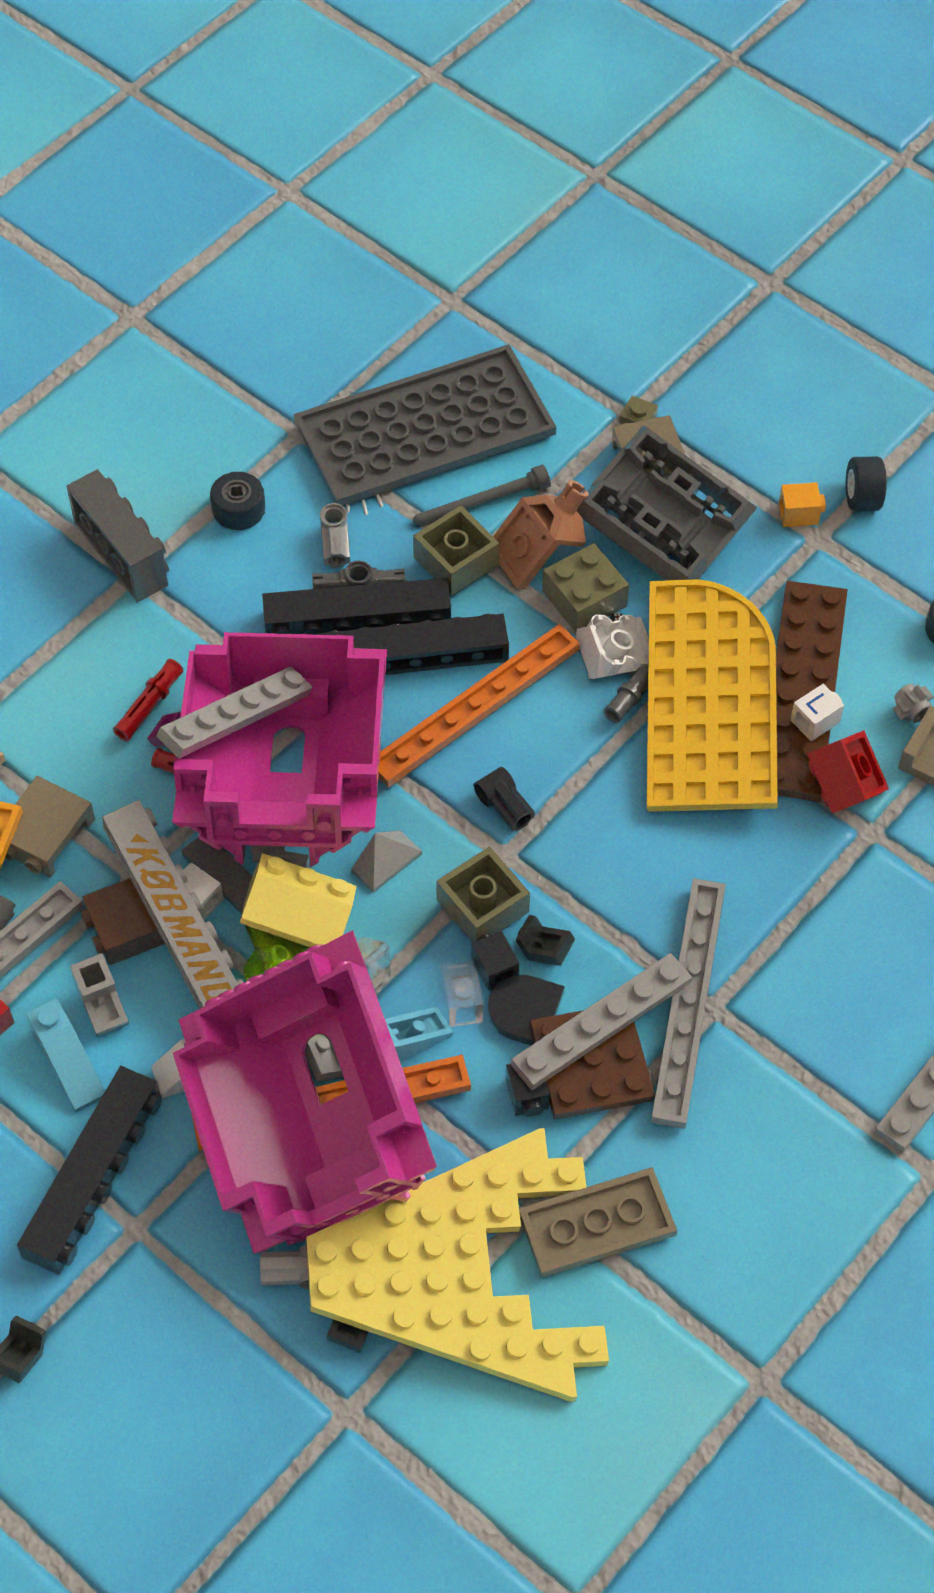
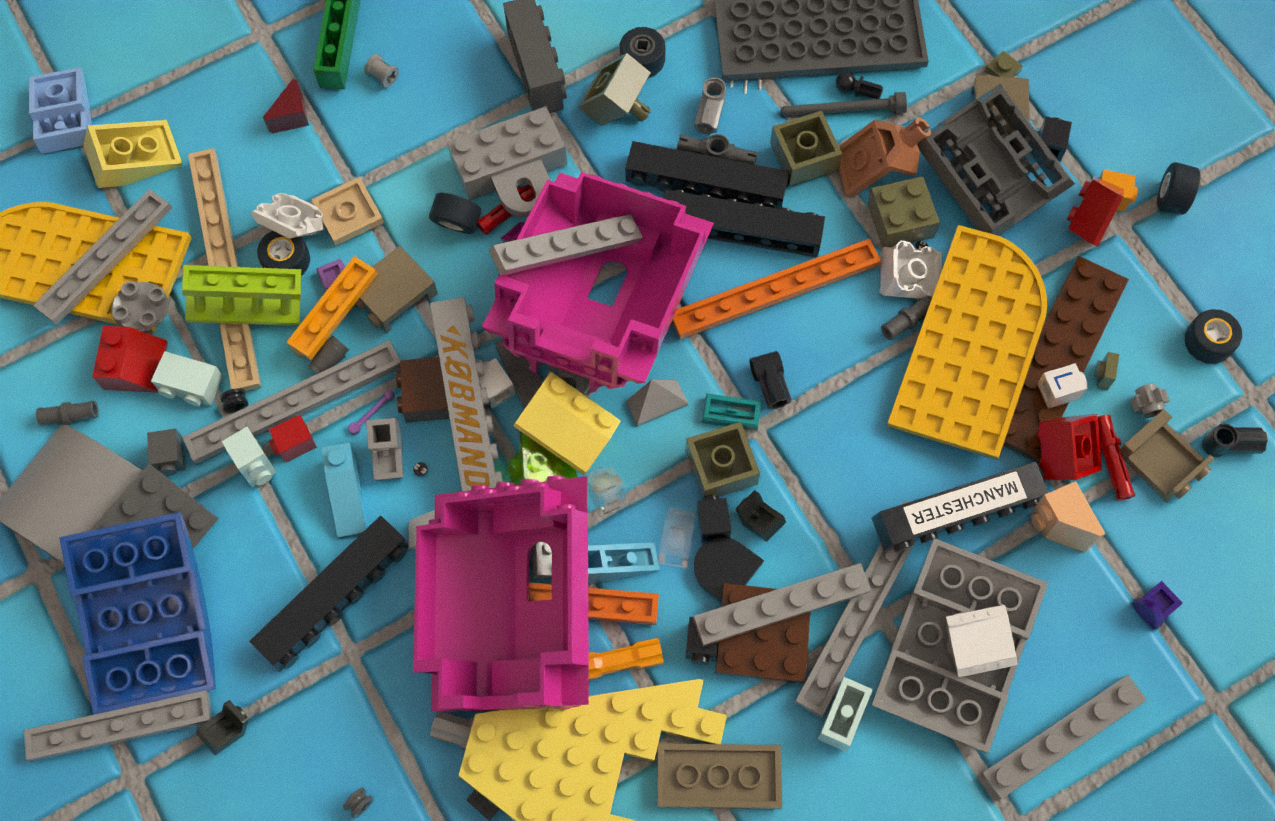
camera: 20 degrees right, 10 degrees up
none -> dark grey bush [343,787,374,819]
none -> medium lavender hinge [349,390,394,435]
none -> black piece [413,462,428,476]
none -> black wheel [429,192,481,234]
none -> light grey brick [447,106,568,217]
none -> olive brick [579,53,651,126]
none -> light orange axle [589,638,664,680]
none -> teal tile [702,393,762,431]
none -> light aqua brick [818,677,873,752]
none -> black axle [835,72,883,99]
none -> black brick [871,462,1049,552]
none -> light grey slope [871,538,1048,754]
none -> white slope [946,605,1017,677]
none -> light nougat slope [1031,481,1105,552]
none -> black brick [1039,117,1072,162]
none -> red slope [1066,176,1124,247]
none -> olive plate [1094,352,1119,390]
none -> red pin [1098,415,1136,501]

